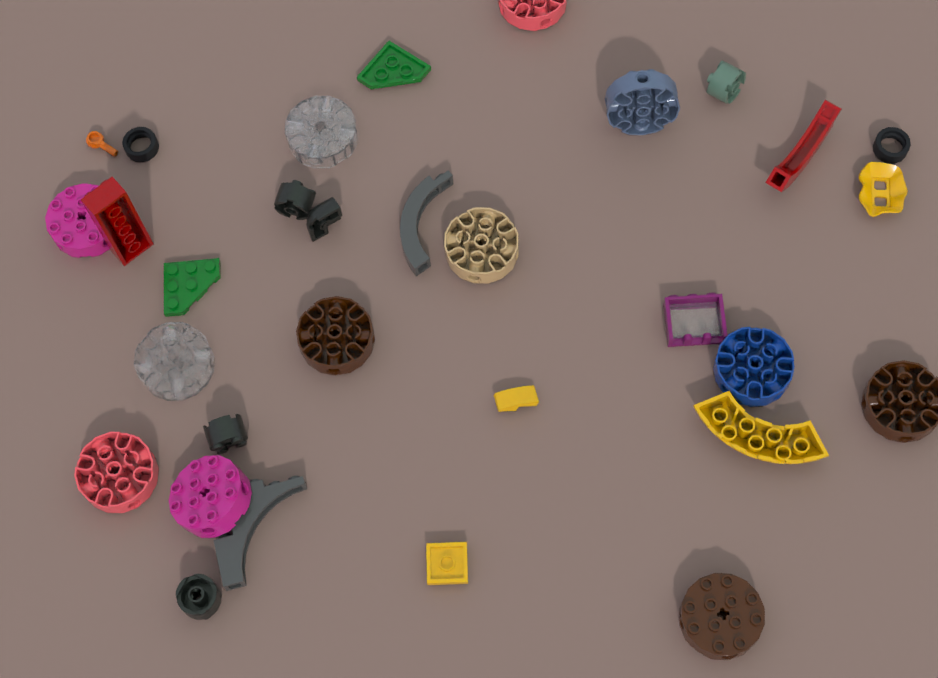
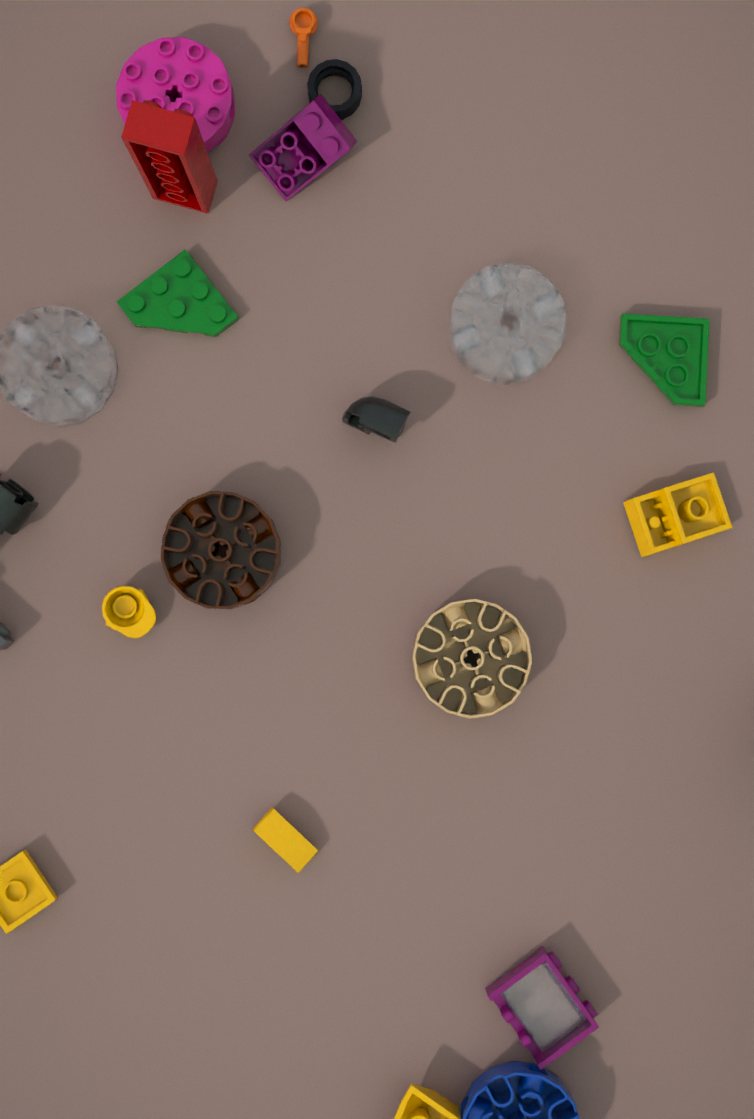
camera: 50 degrees right, 20 degrees up
pearl dark grey brick [274,180,316,220] -> none
dark grey arch [400,170,454,277] -> none
none -> yellow hat [102,585,156,639]
none -> magenta slope [249,94,357,201]
none -> yellow slope [623,472,733,557]

